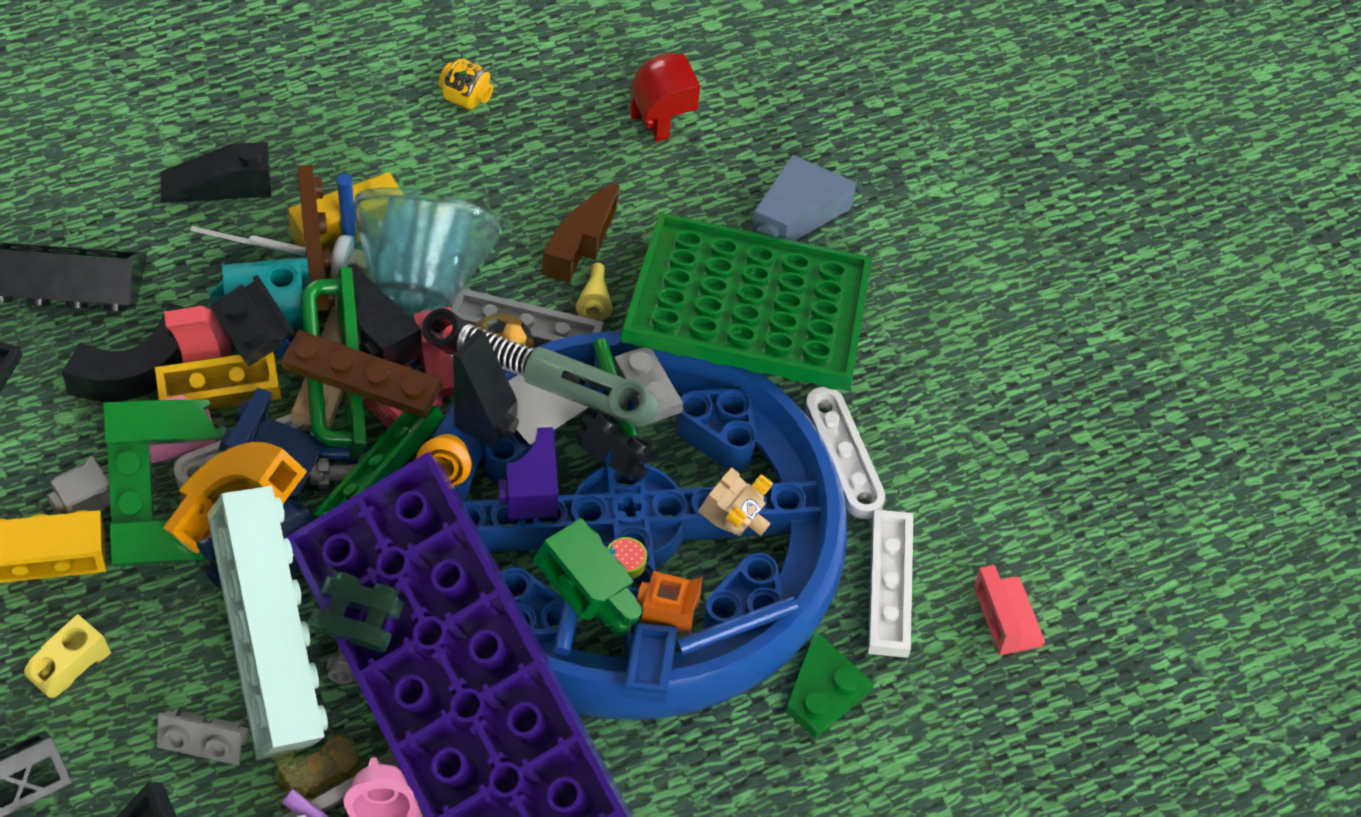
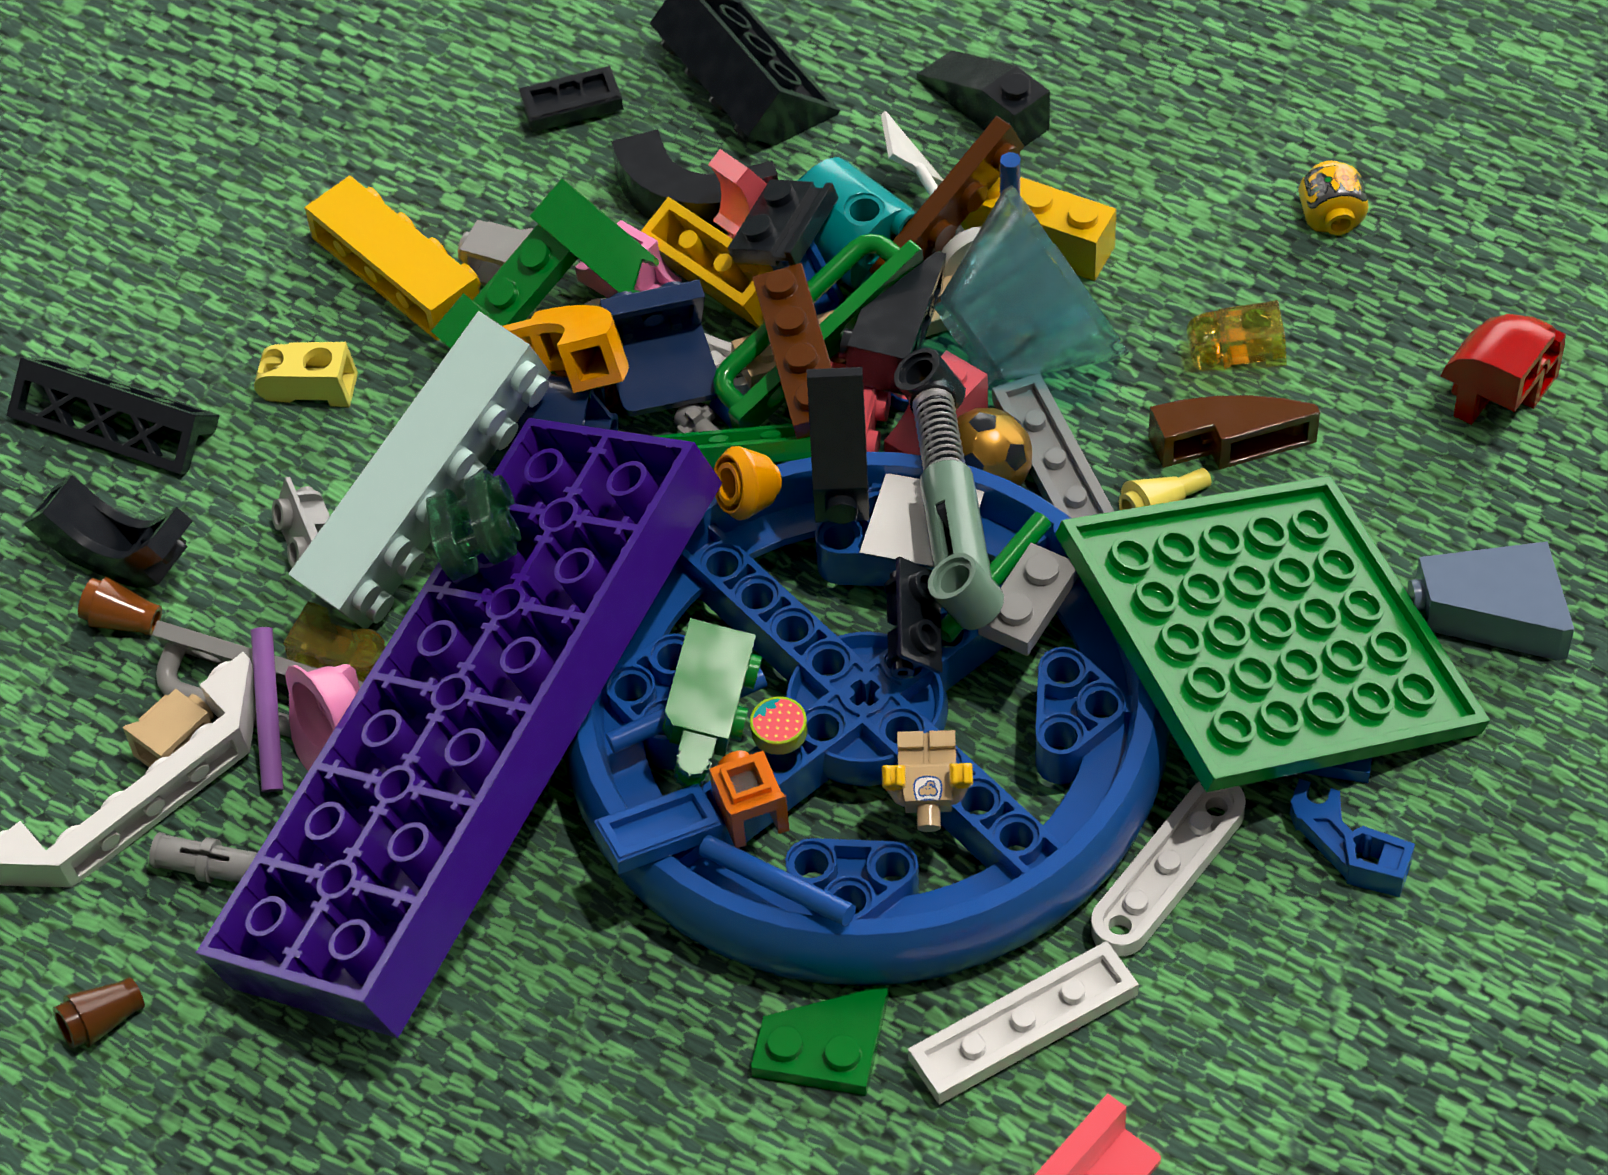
camera: 65 degrees right, 0 degrees up
dark purple arch [499,427,558,519] -> none
none -> clear yellow leg [1186,300,1287,371]
none -> blue piece [1289,779,1415,897]

